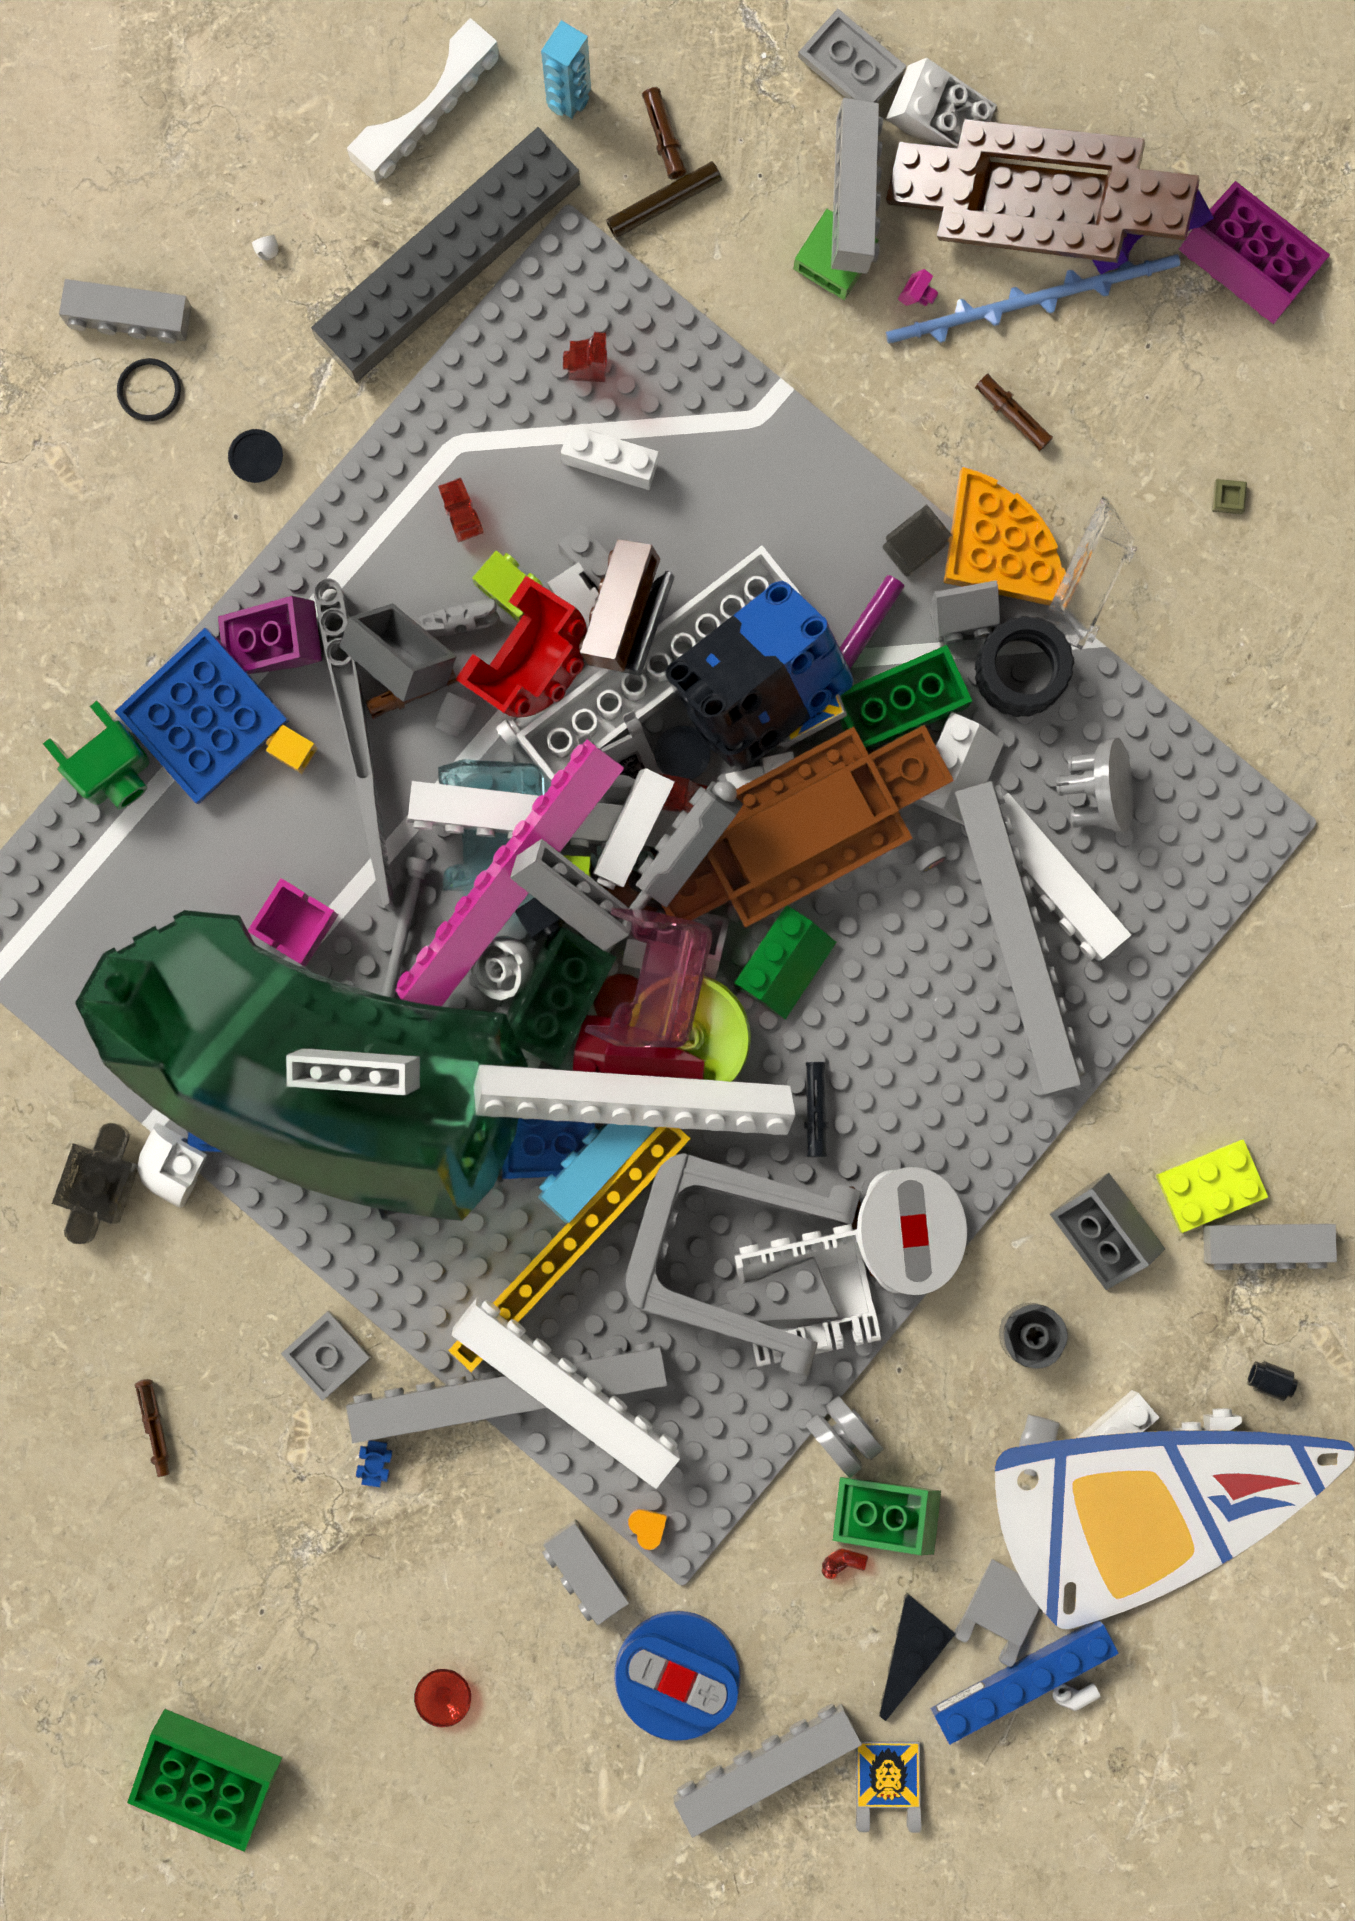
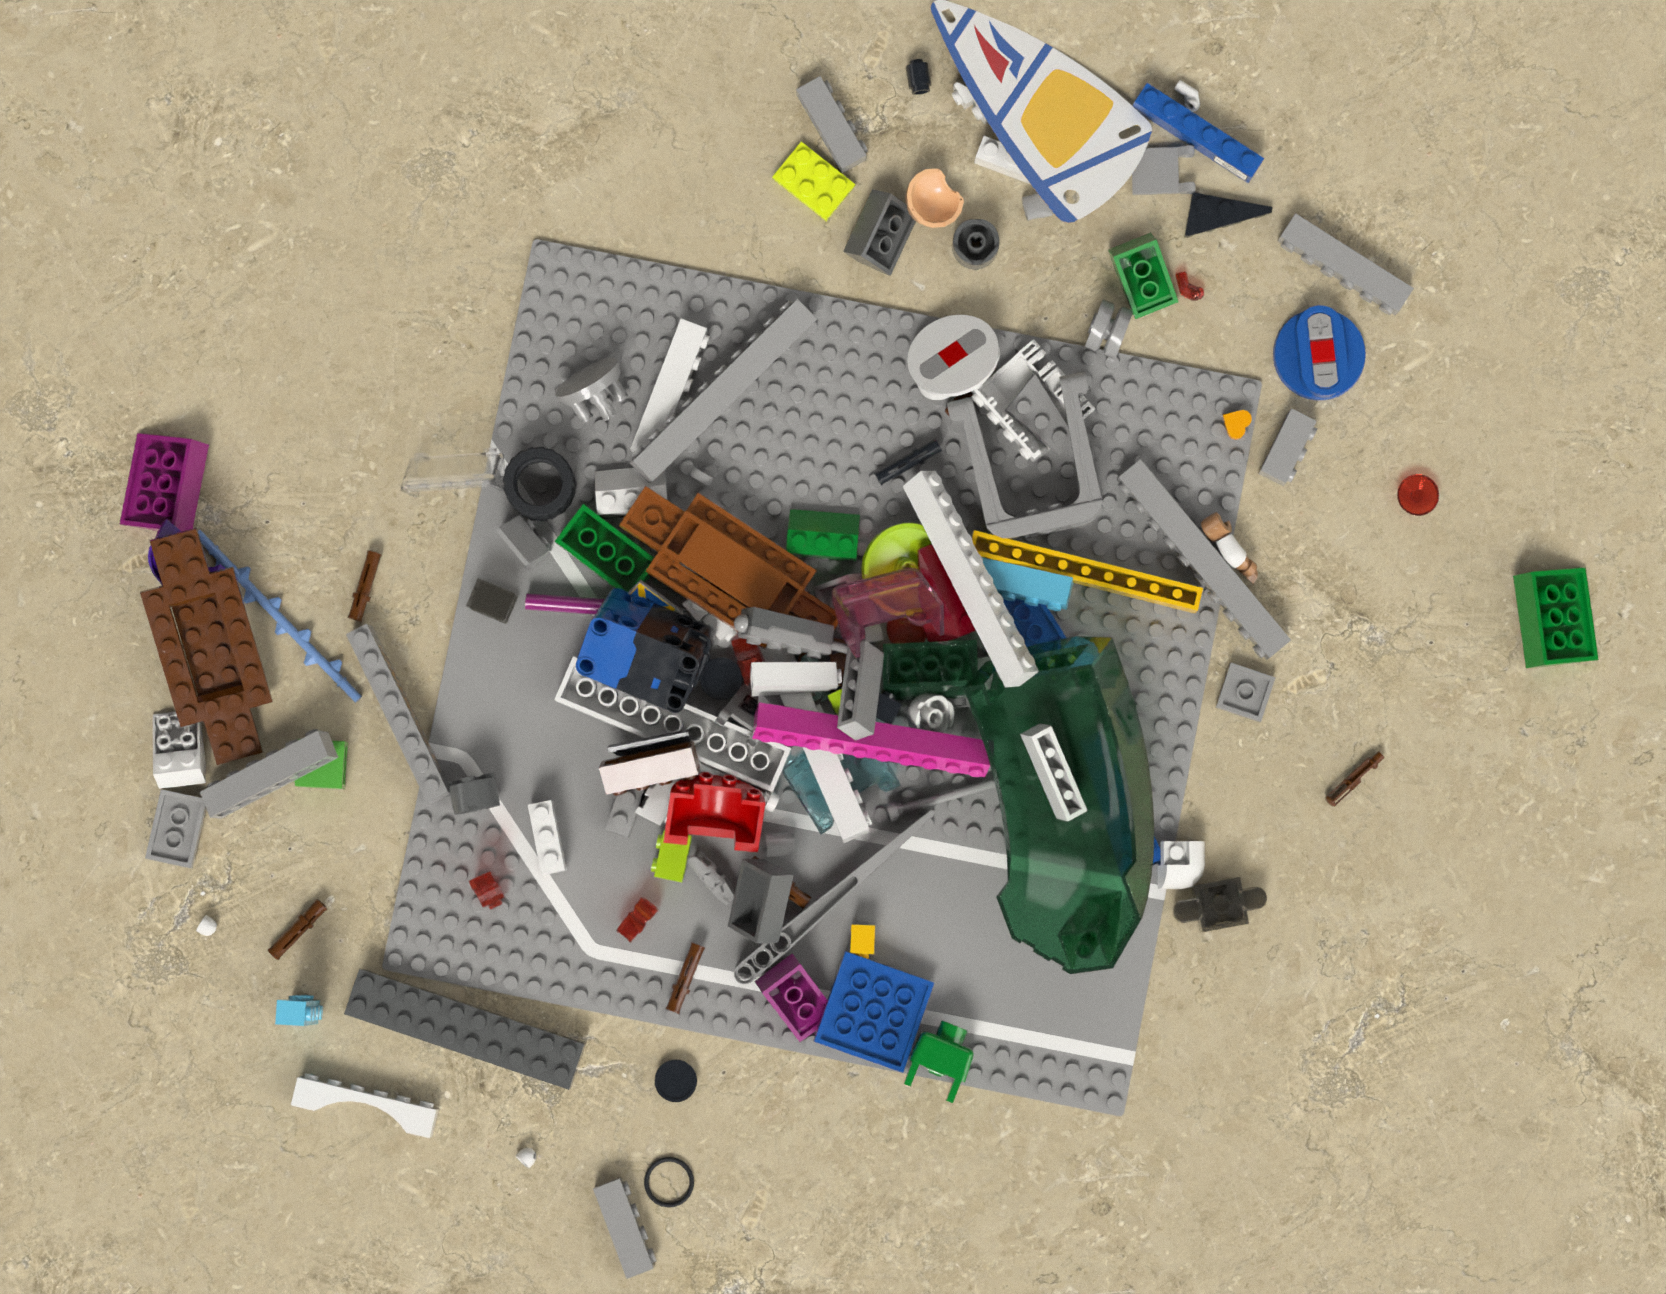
camera: 115 degrees left, 0 degrees up
dark pink piece [247,878,339,967] -> none
blue piece [356,1440,392,1487] -> none
white brick [452,1298,680,1489] -> none
dark brown piece [606,161,722,238] -> none
flag [856,1741,921,1833] -> none
dark pink tile [898,269,939,306] -> none
light orange plate [944,467,1067,608] -> none
olive tile [1212,479,1247,514] -> none
none -> white hinge [196,915,217,936]
none -> light grey brick [346,624,450,804]
none -> dark grey brick [448,773,500,815]
none -> reddish brown pin [665,942,705,1014]
none -> light nougat cylinder [905,168,964,228]
none -> piece [1201,512,1258,584]

